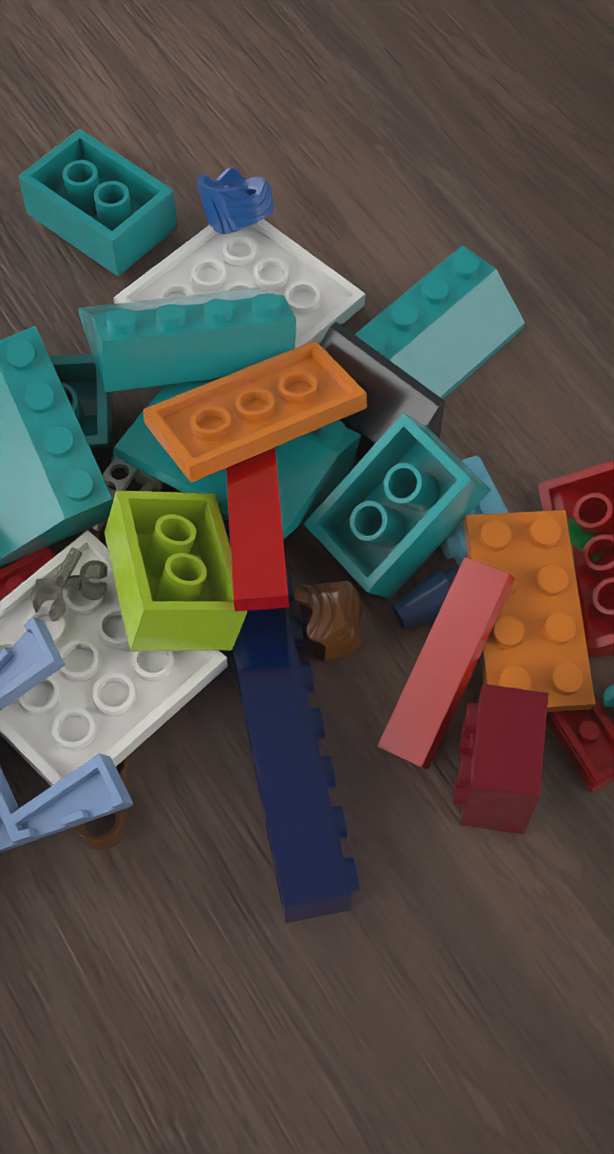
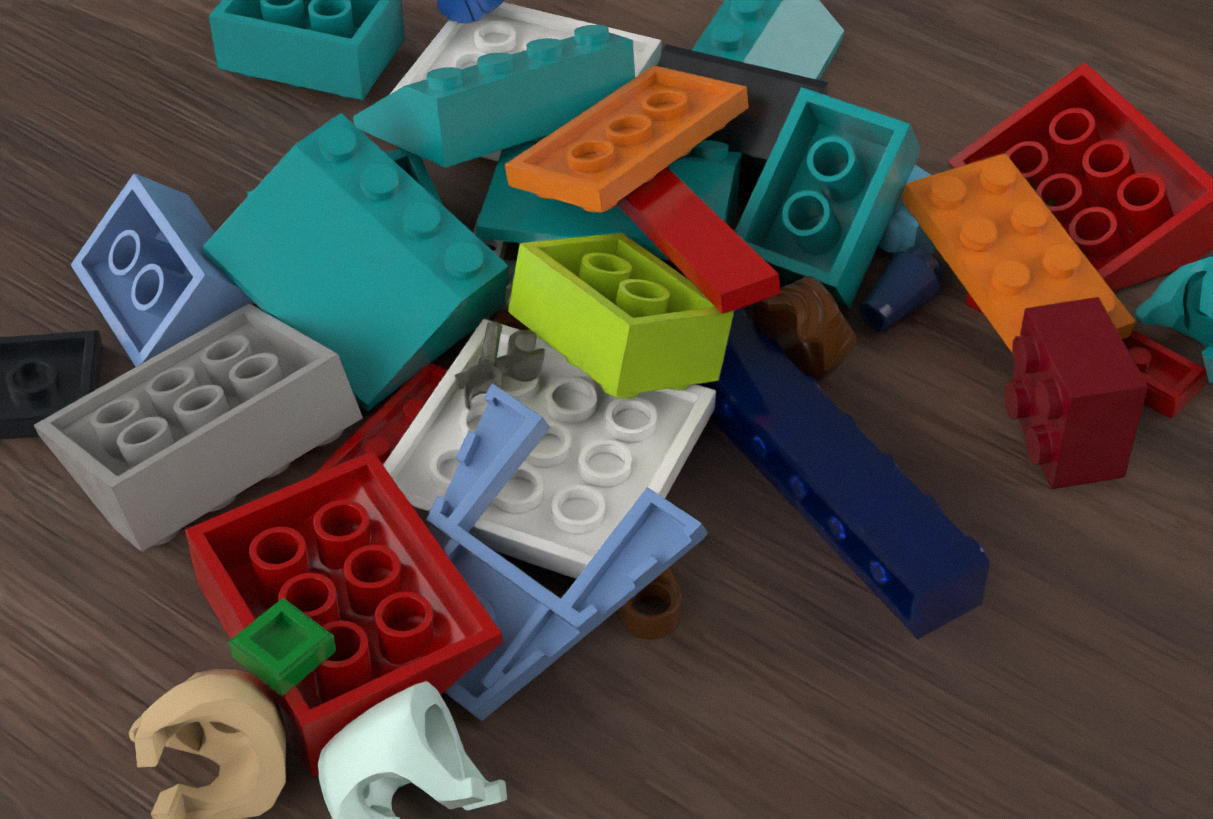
camera: 20 degrees left, 15 degrees down
tile [377,557,515,770] -> none

